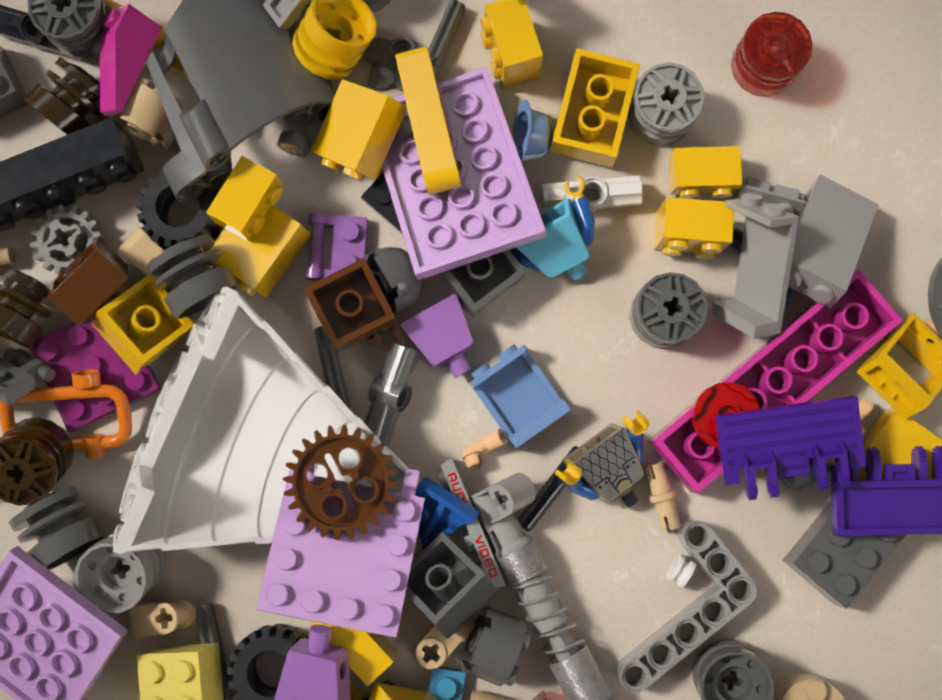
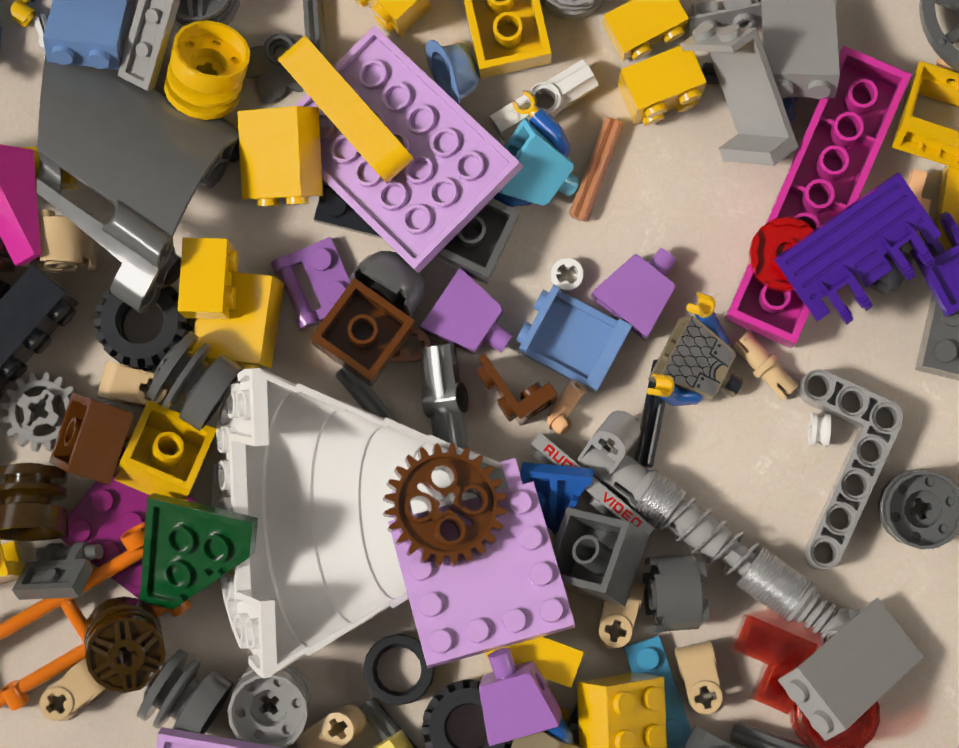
camera: 20 degrees left, 0 degrees up
dark grey tile [277,131,311,157] -> none
dark grey wheel [629,272,708,349] -> none
none -> dark green plate [139,493,258,610]
none -> black tyre [363,634,435,706]
none -> reddish brown bracket [477,353,558,426]
none -> white bush [551,258,584,293]
none -> nougat axle [569,117,623,222]
none -> medium lavender torso [591,248,677,341]

